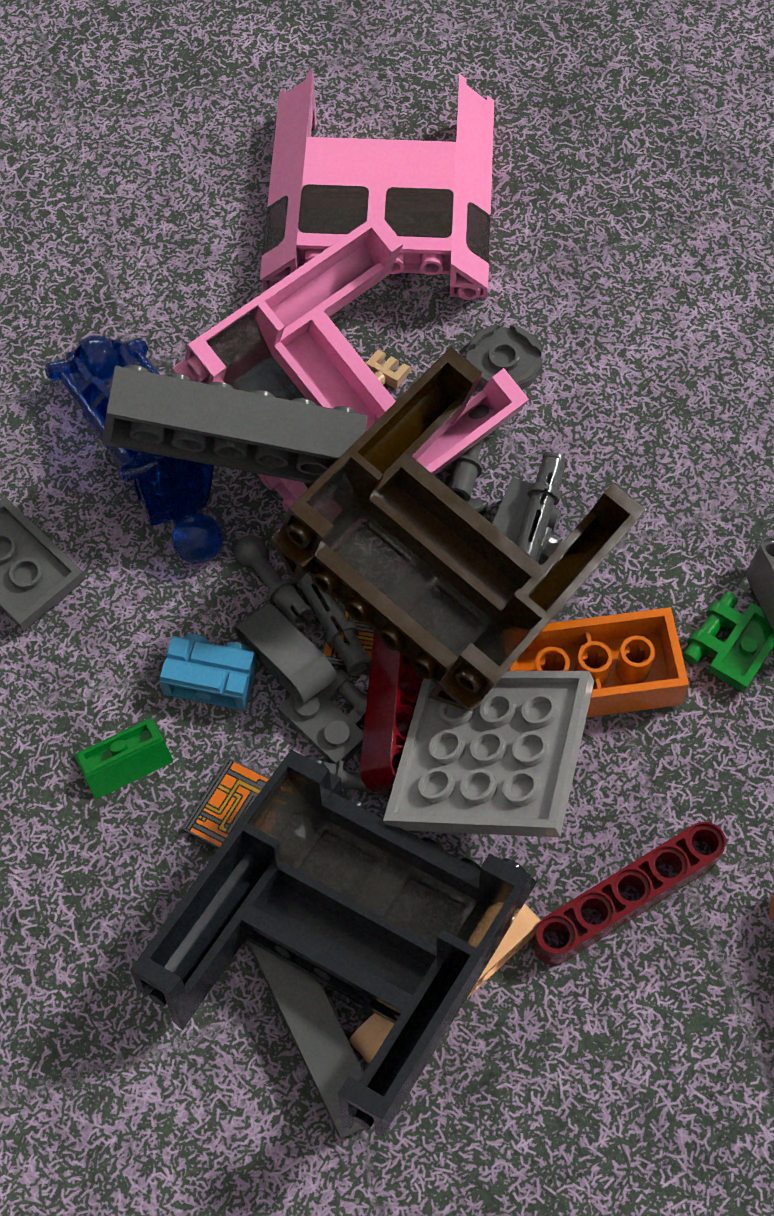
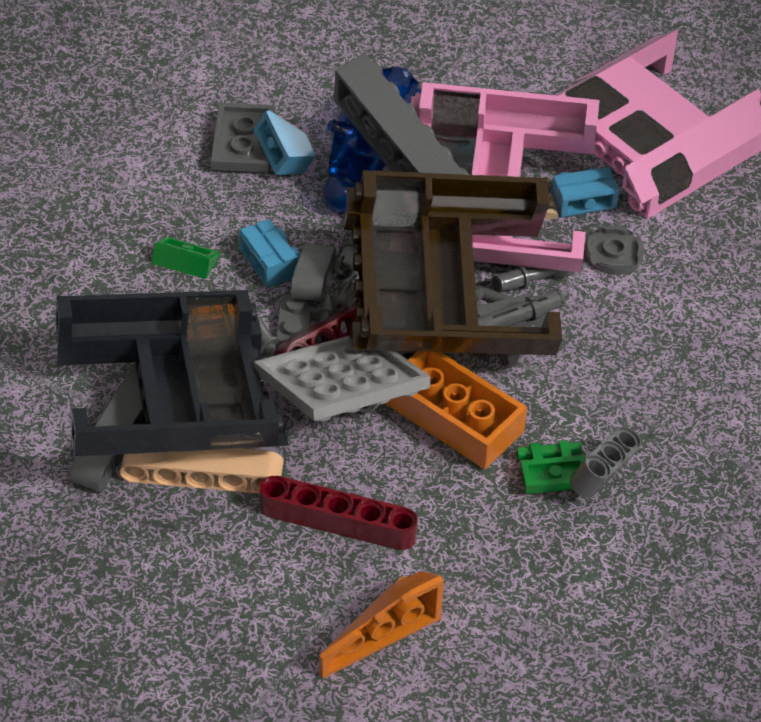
camera: 45 degrees right, 15 degrees down
none -> dark azure slope [253,111,316,175]
none -> dark azure brick [551,167,619,217]

